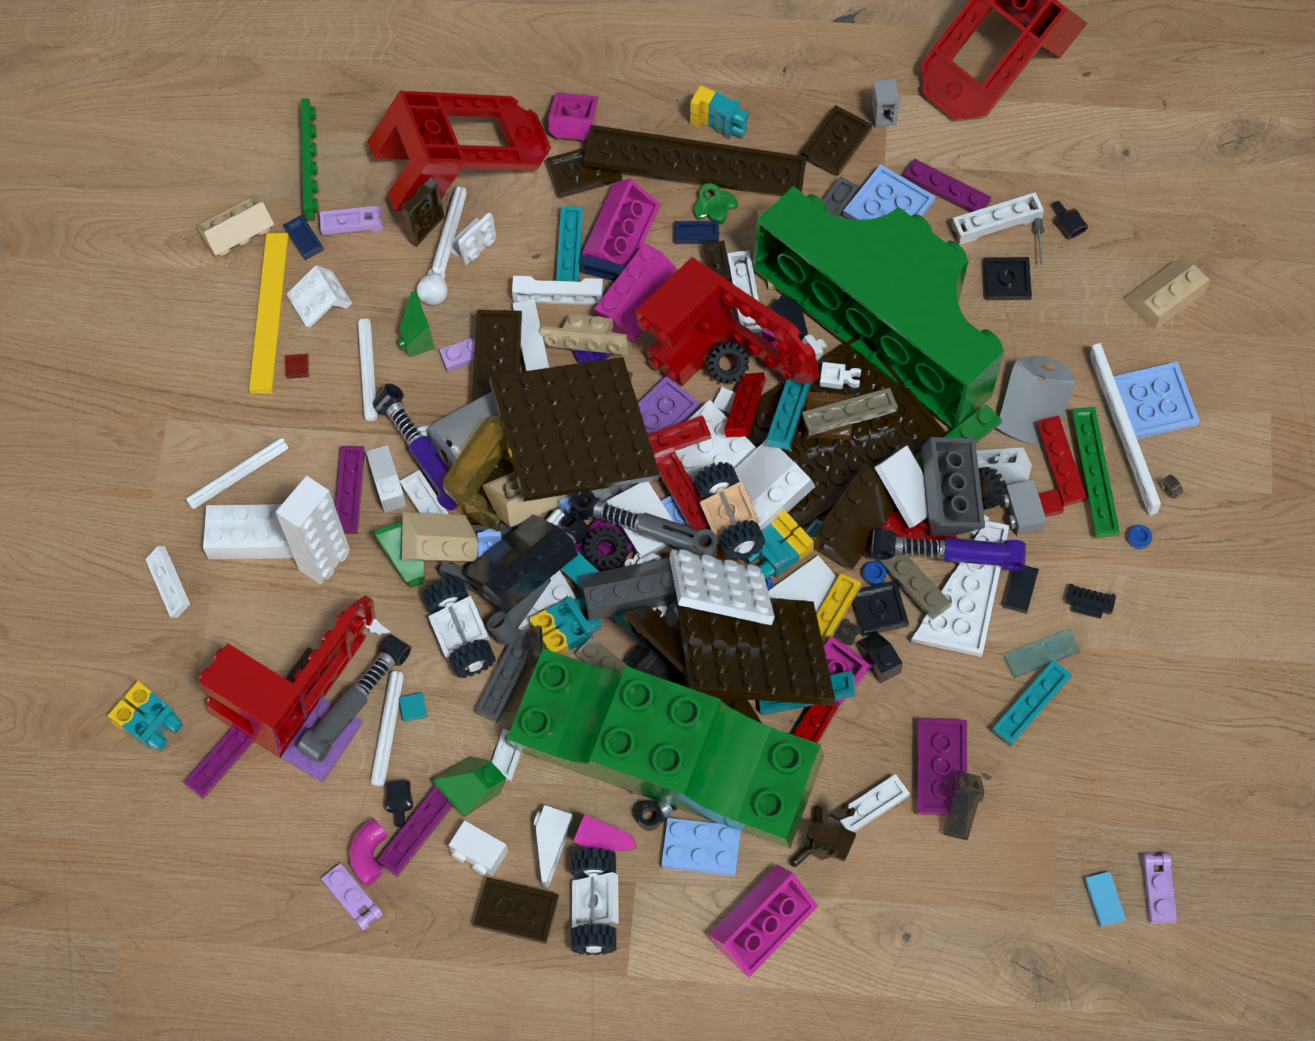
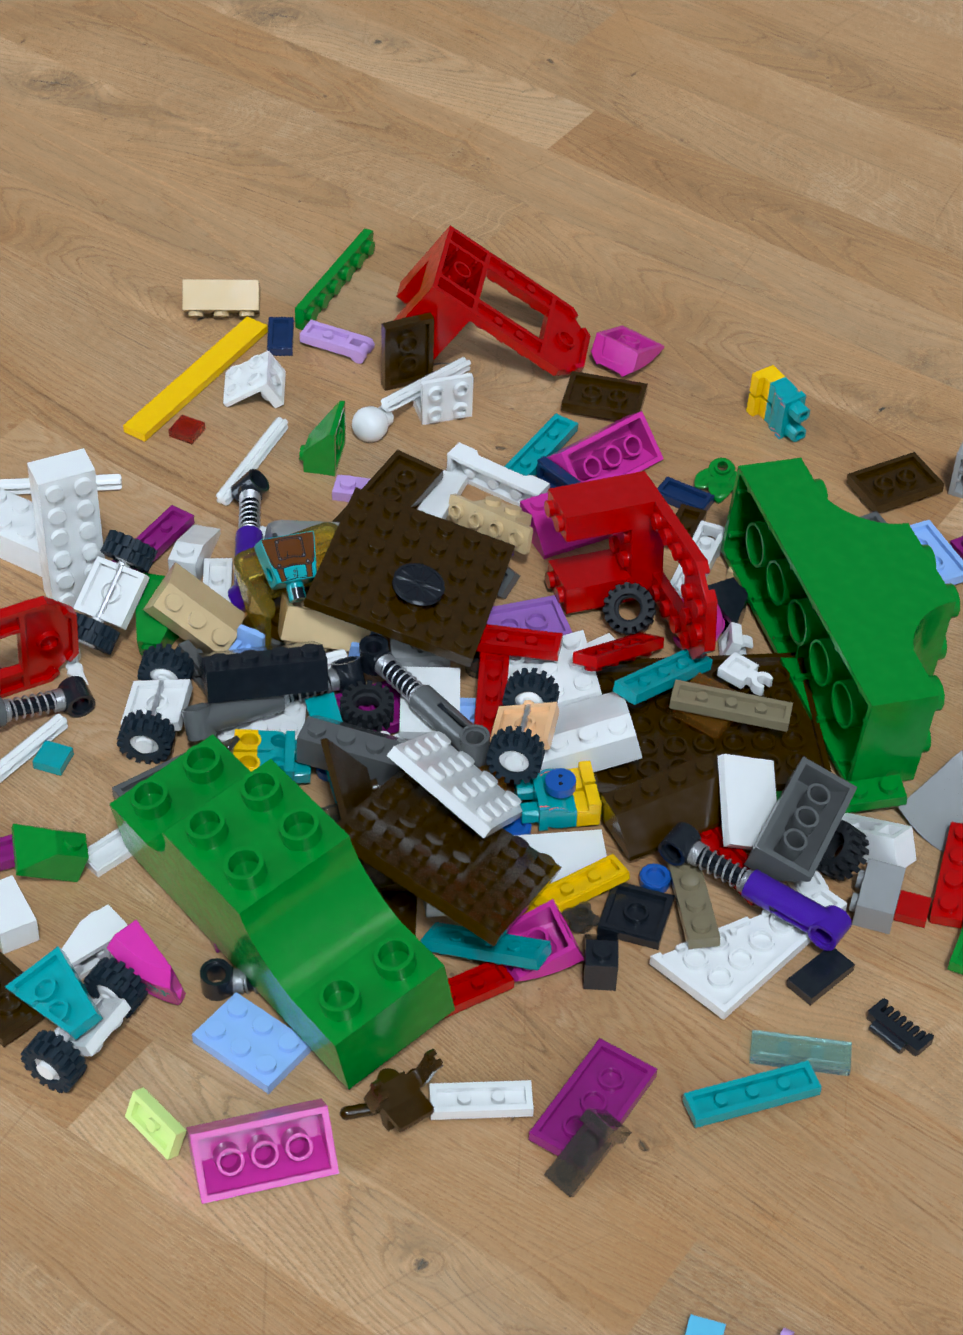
camera: 25 degrees right, 20 degrees down
dark brown plate [583,125,807,195] -> none
none -> teal wing [5,946,103,1039]
none -> plate [74,530,158,655]
none -> yellowish green plate [125,1087,187,1160]
none -> torso [254,531,317,603]
none -> black wheel [392,563,445,606]
none -> blue tile [545,768,576,799]

